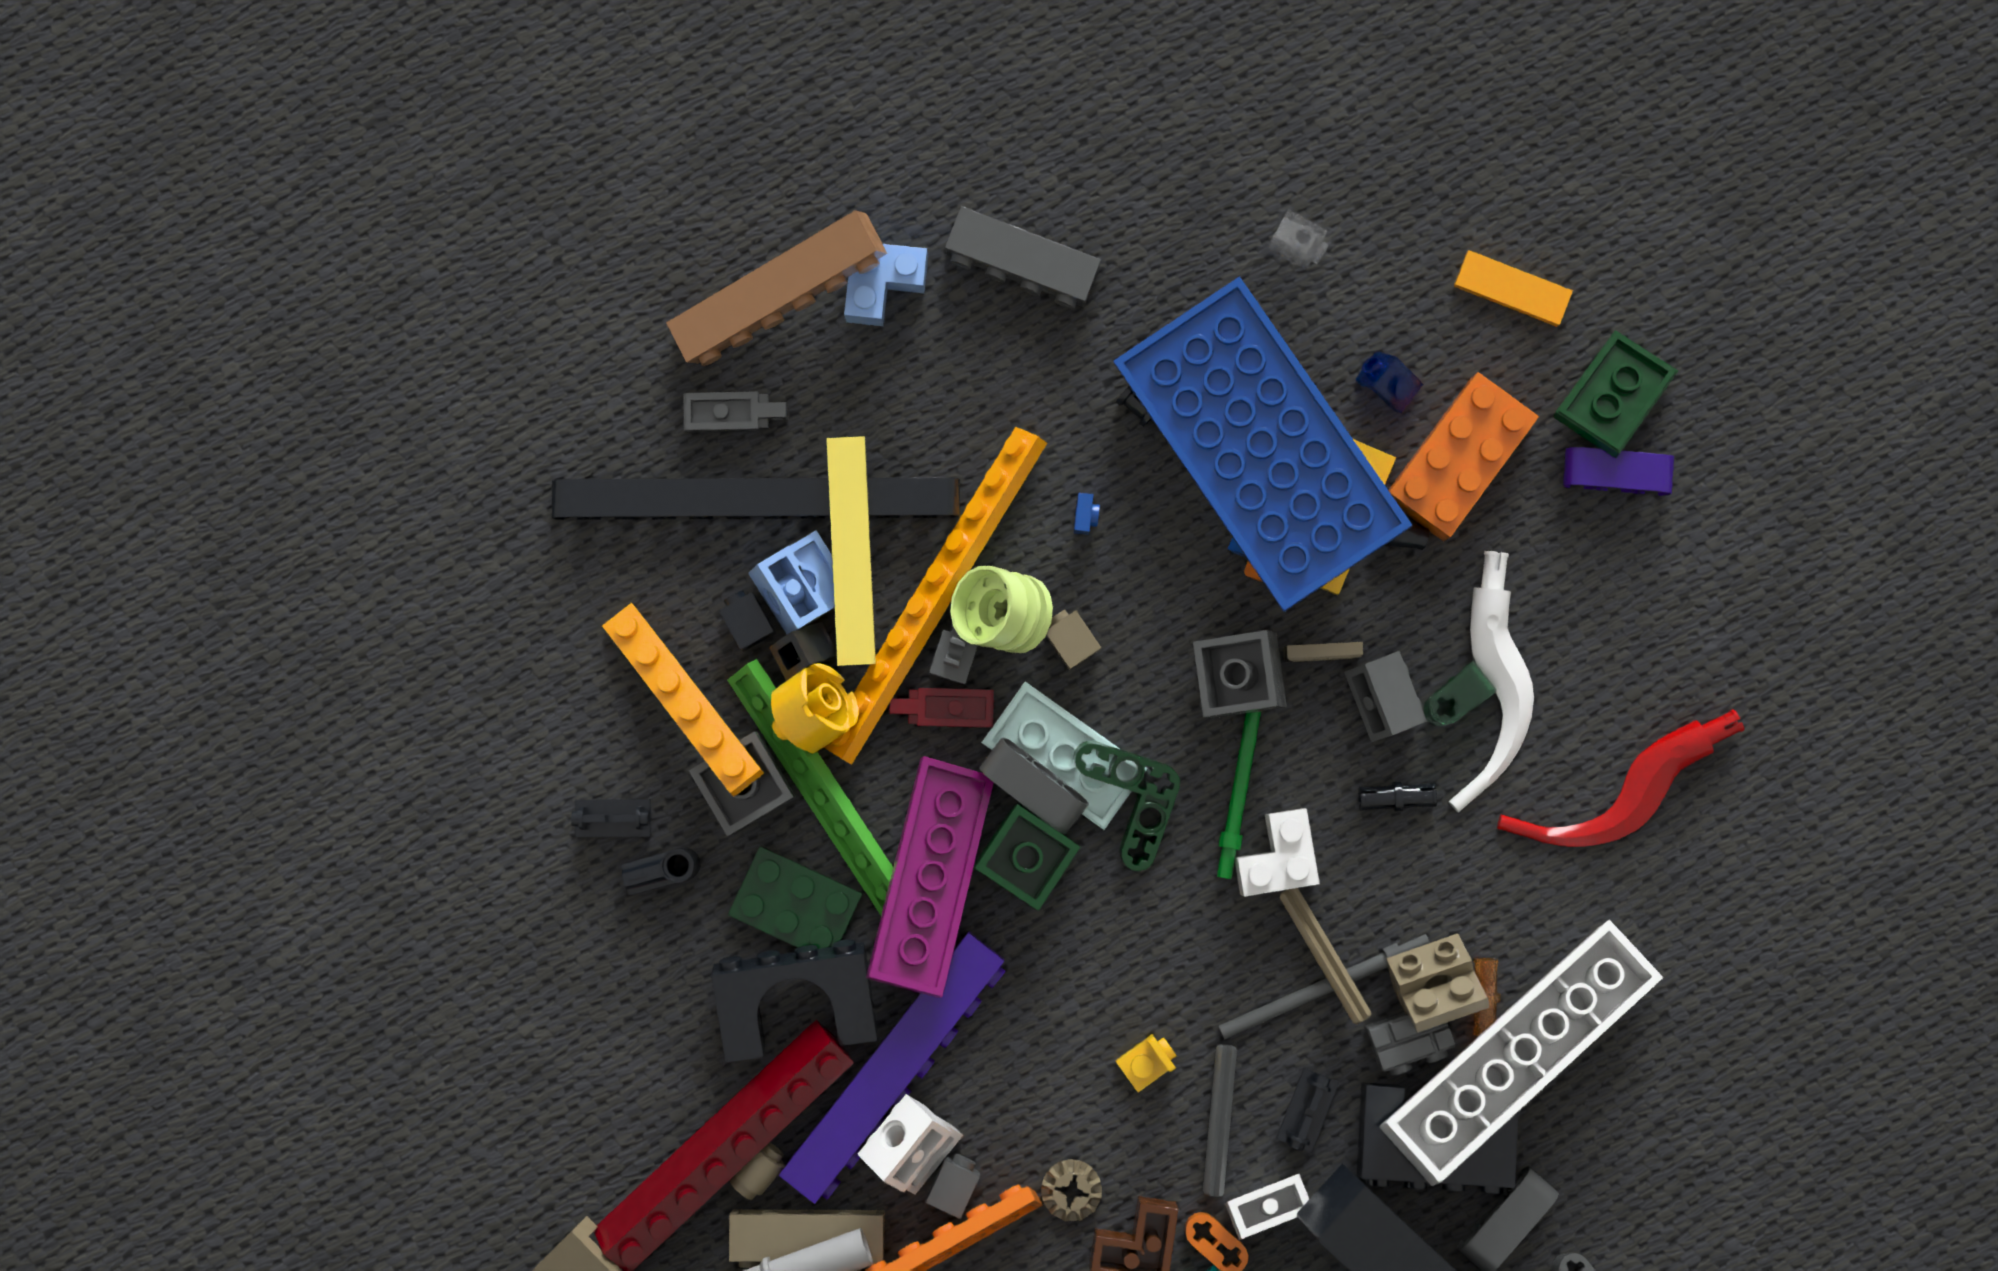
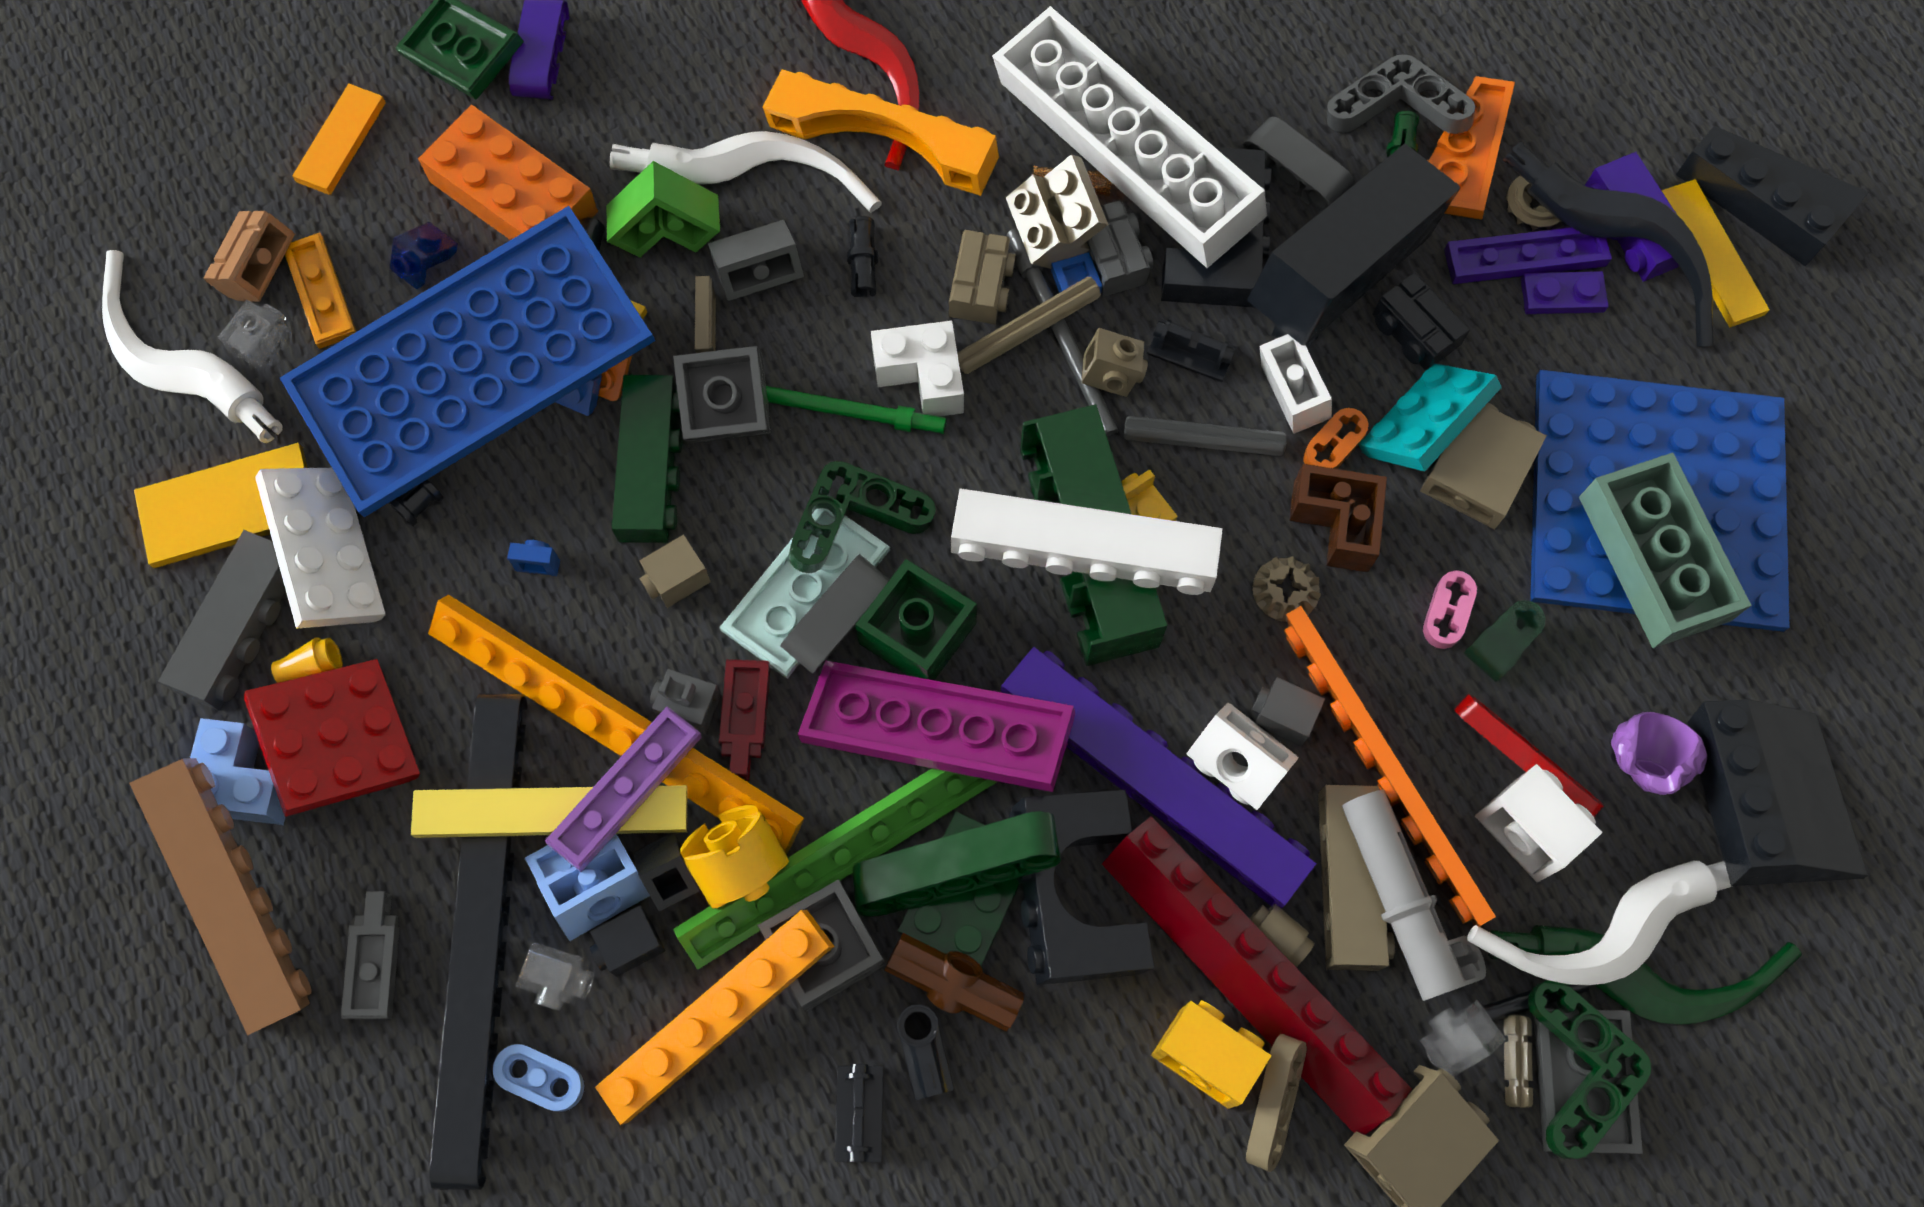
camera: 90 degrees left, 15 degrees down
yellowish green wheel [950,566,1053,653] -> none
clear green piece [1423,661,1497,727] -> none
none -> white animal [102,250,283,443]
none -> yellow tile [134,443,307,568]
none -> medium nougat brick [203,211,295,302]
none -> red plate [244,659,420,817]
none -> white plate [255,467,385,629]
none -> yellow cone [271,637,343,683]
none -> light orange tile [285,232,357,349]
none -> light blue plate [493,1044,584,1112]
none -> clear brick [516,942,594,1011]
none -> medium lavender tile [545,706,702,872]
none -> bright green brick [606,161,720,257]
none -> dark green brick [612,375,682,543]
none -> light orange arch [762,69,999,196]
none -> dark green beam [853,811,1061,917]
none -> reddish brown piece [884,933,1025,1032]
none -> dark tan brick [949,230,1016,324]
none -> white brick [951,489,1223,595]
none -> dark green piece [1020,404,1168,667]
none -> blue plate [1051,252,1102,294]
none -> dark tan brick [1081,328,1148,397]
none -> yellow brick [1151,1000,1272,1109]
none -> dark tan beam [1246,1034,1307,1172]

